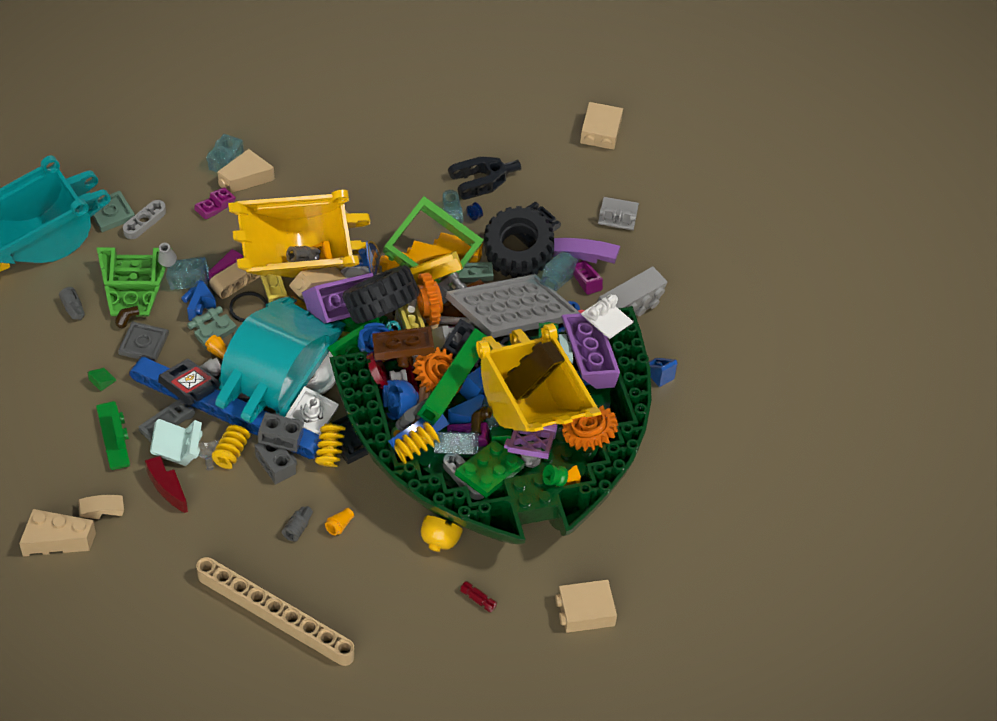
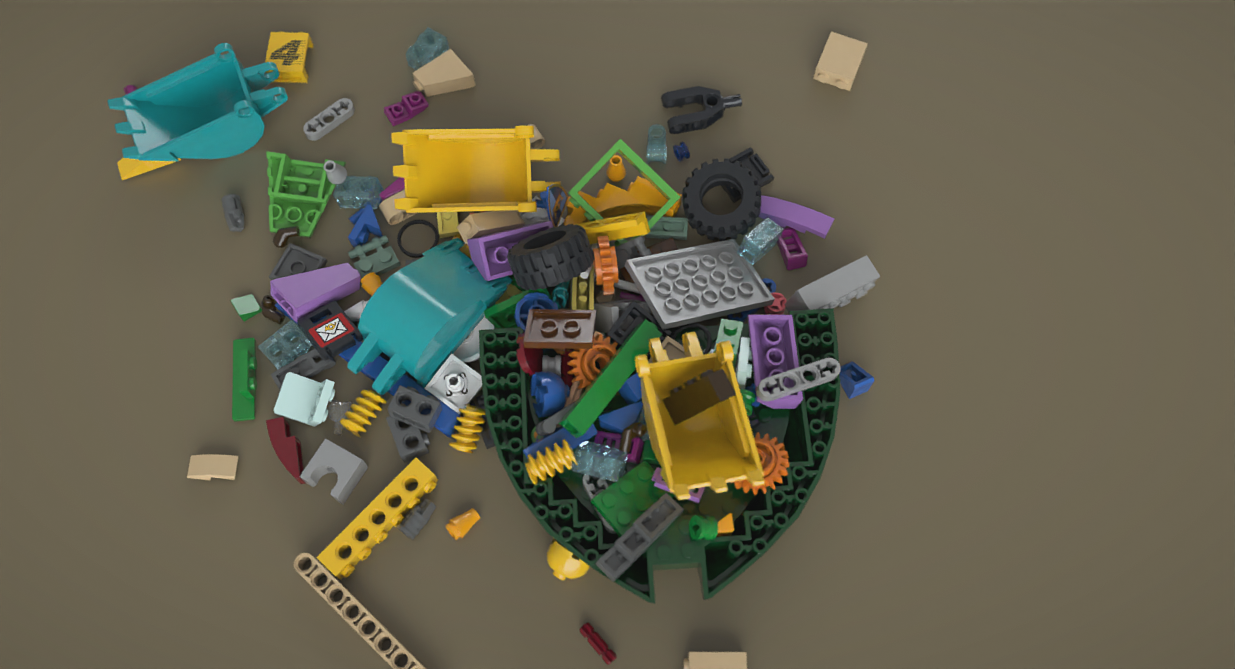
camera: 15 degrees right, 15 degrees up
tan wedge [19,509,96,557] -> none
sand green tile [92,191,135,232] -> none
dark grey hinge [286,246,320,262] -> none
light orange tile [313,241,332,260] -> none
white hinge [581,294,633,339] -> none
light grey hinge [598,197,639,230] -> none
none -> clear light blue brick [258,320,312,370]
none -> dark brown arm [261,295,285,324]
none -> yellow panel [265,31,313,83]
none -> medium lavender slope [270,263,361,322]
none -> light grey piece [300,439,368,505]
none -> yellow brick [316,458,438,580]
none -> dark grey slope [596,493,683,582]
none -> light orange cone [606,155,626,182]
none -> light grey beam [756,358,841,402]

